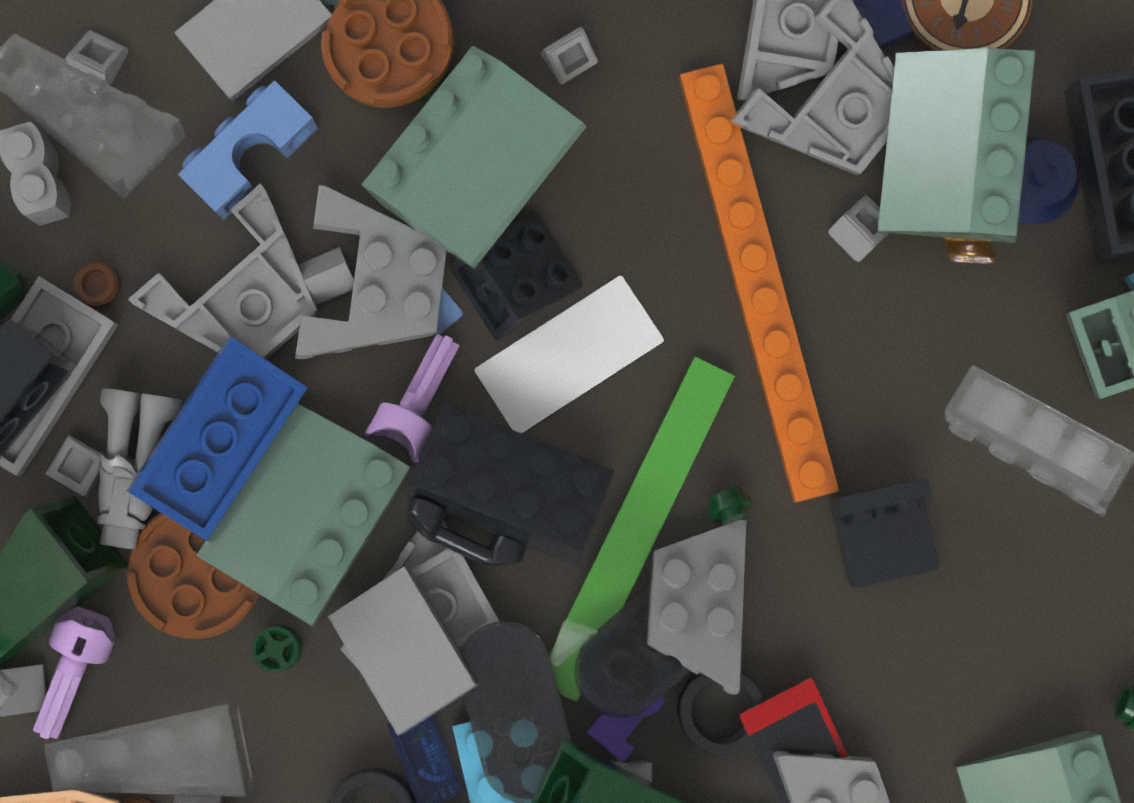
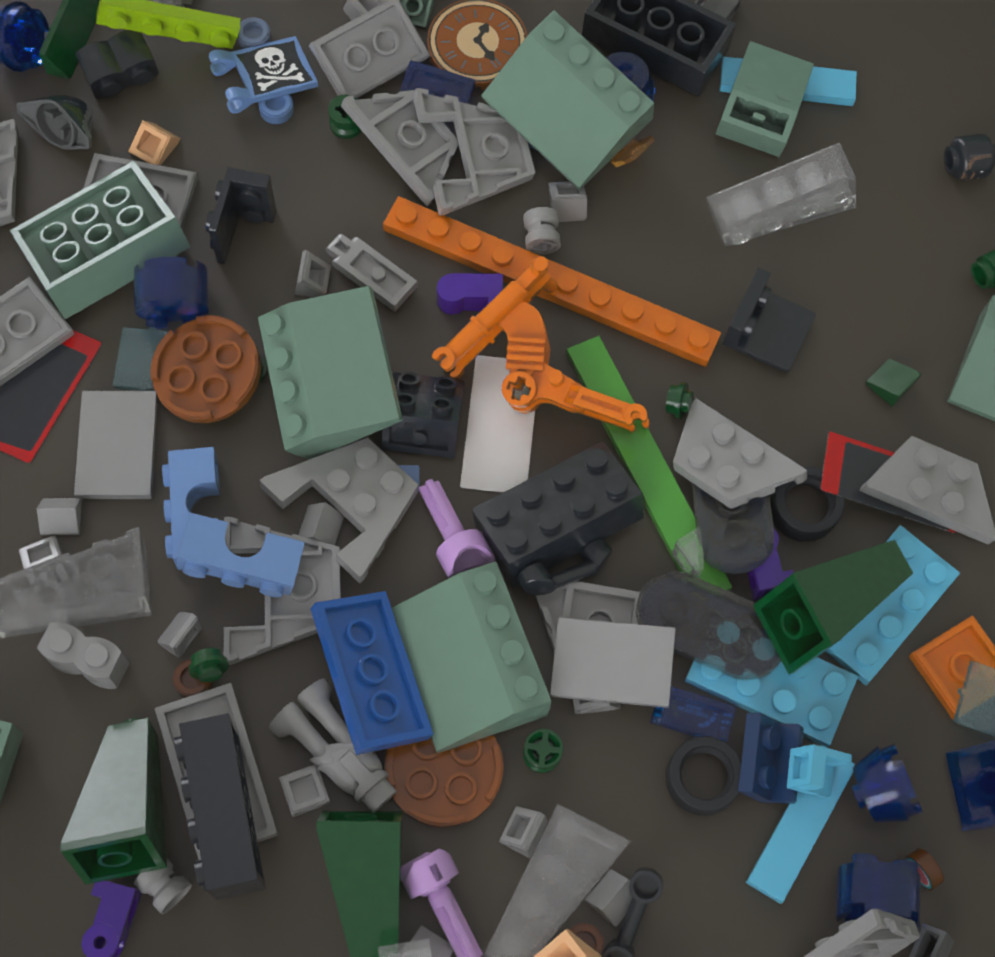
camera: 55 degrees left, 15 degrees down
none -> light grey slope [36,498,82,536]
none -> light grey slope [157,612,202,658]
none -> medium blue arch [176,512,305,598]
none -> dark green plate [189,648,229,682]
none -> light grey hinge [325,234,418,312]
none -> orange piece [432,256,650,433]
none -> dark purple leg [437,273,503,315]
none -> light grey slope [499,806,548,859]
none -> light grey wheel [523,207,561,255]
none -> dark green slope [865,358,921,407]

